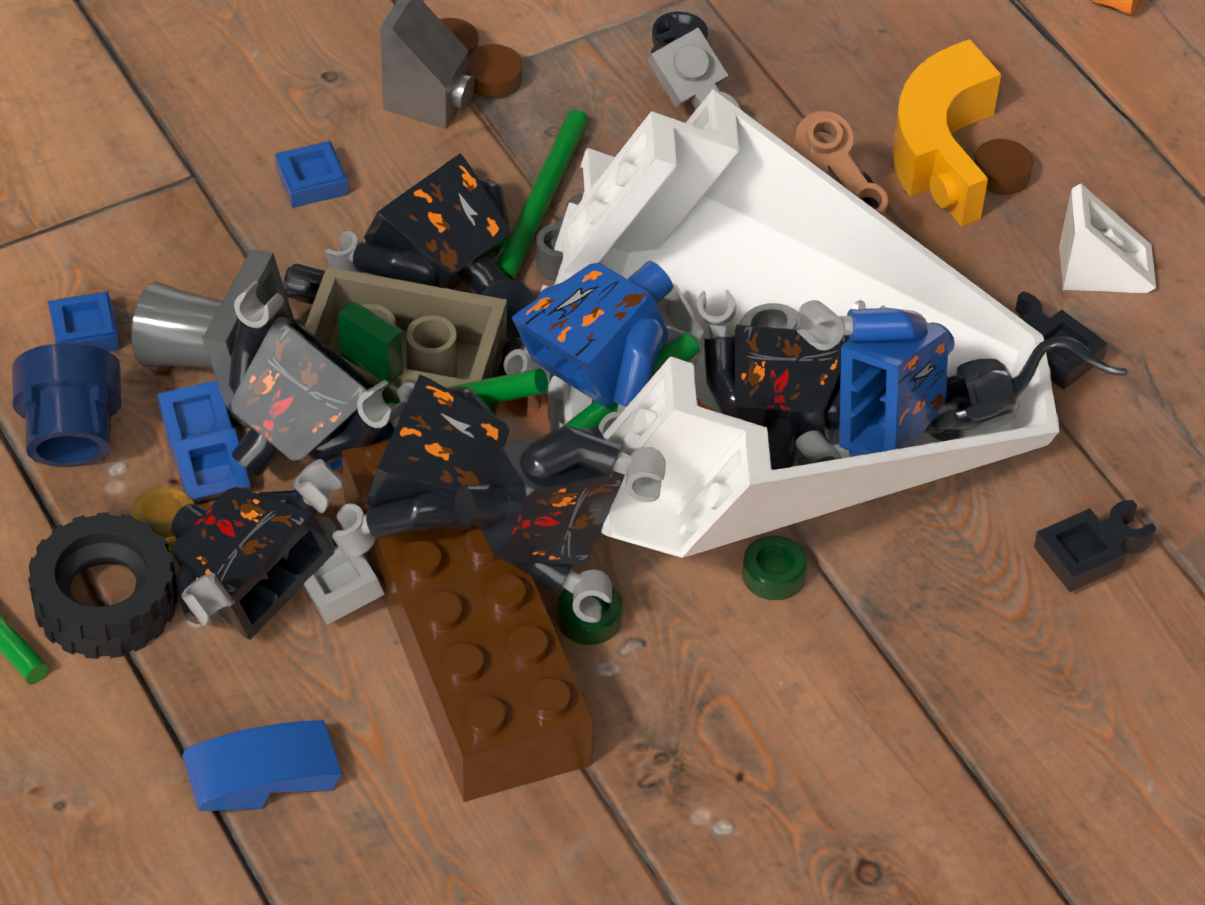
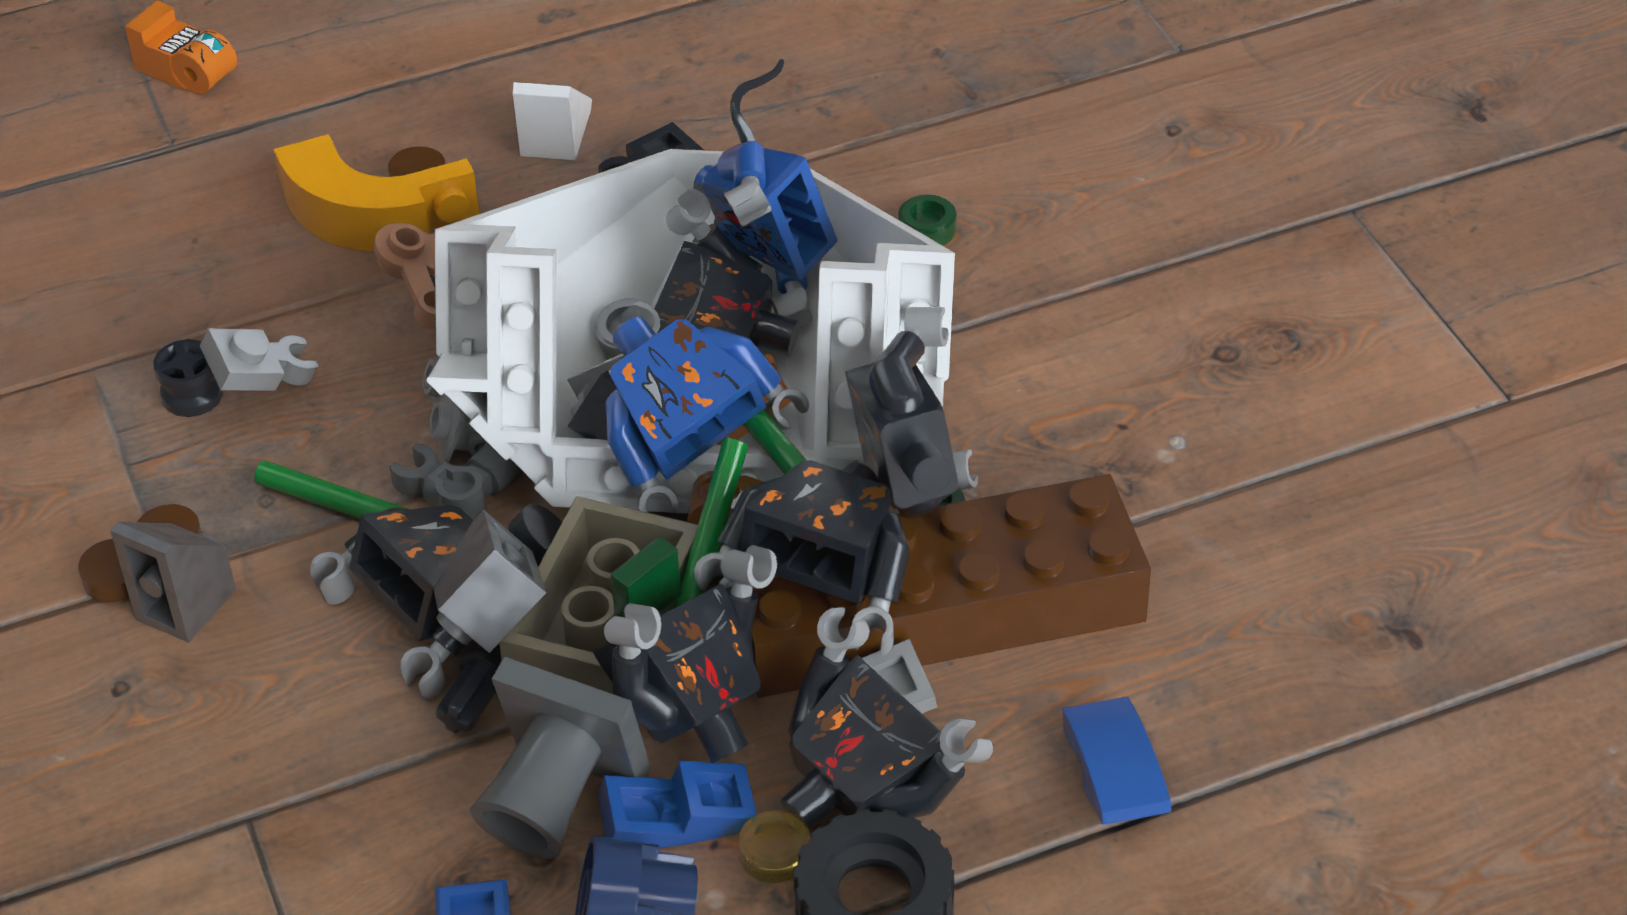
camera: 80 degrees left, 5 degrees down
blue tile [275,141,348,208] -> none
black plate [1034,500,1156,592] -> none
none -> flat silver slope [433,510,546,653]
none -> dark green tile [898,195,957,246]

